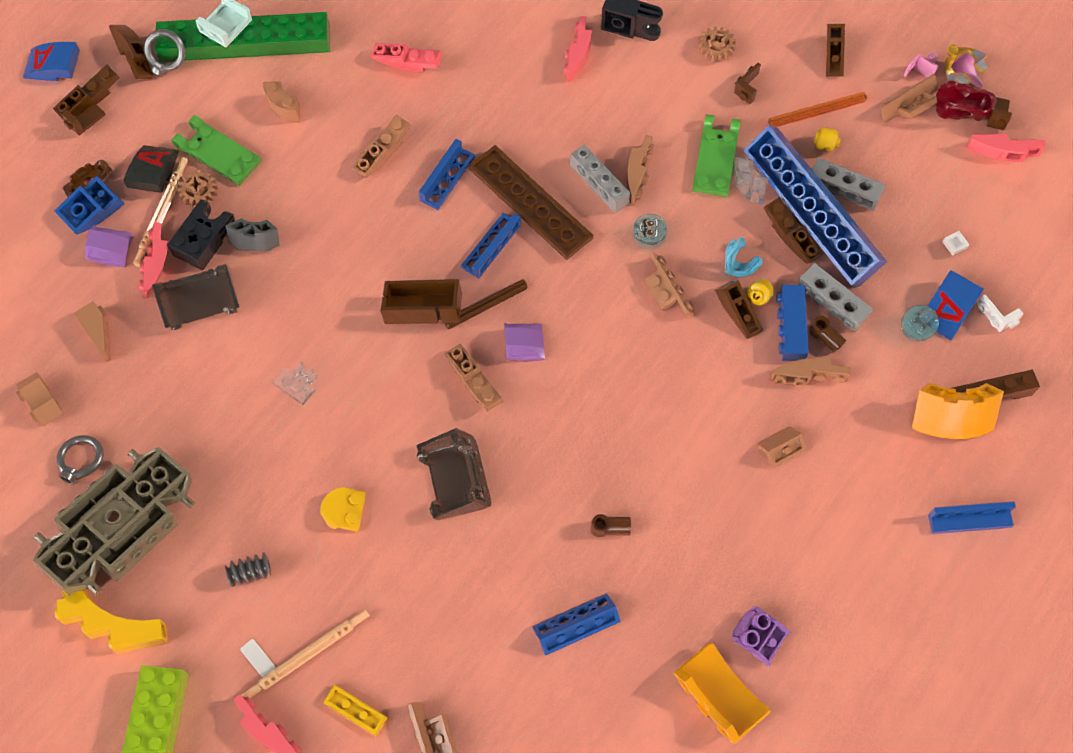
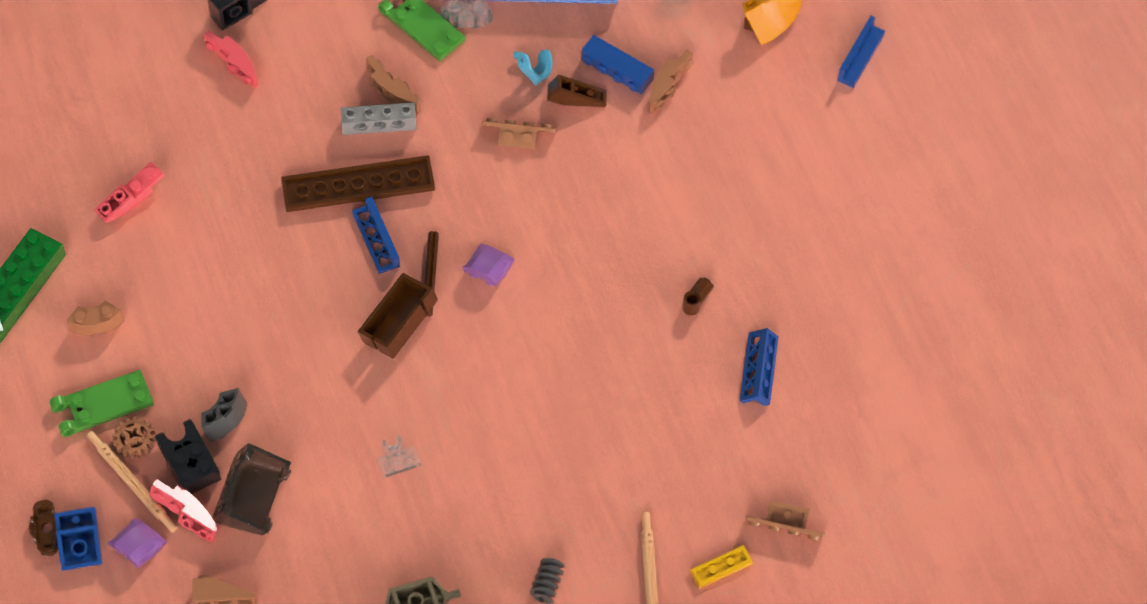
camera: 60 degrees left, 5 degrees down
pearl dark grey slope [123,145,179,193] -> none
yellow slope [320,487,366,532] -> none
nougat slope [352,115,411,178] -> none
clear smoke windscreen [416,428,492,520] -> none
blue fence [419,139,475,210] -> none
nougat slope [445,343,503,412] -> none
clear light blue head [633,214,667,250] -> none
light orange panel [673,642,771,744] -> none
medium lavender slope [731,606,791,666] -> none
yellow head [746,279,774,306] -> none
nougat panel [758,427,807,468] -> none
reddish brown slope [763,197,823,264] -> none
light grey brick [798,263,873,332] -> none
reddish brown piece [809,315,847,352] -> none

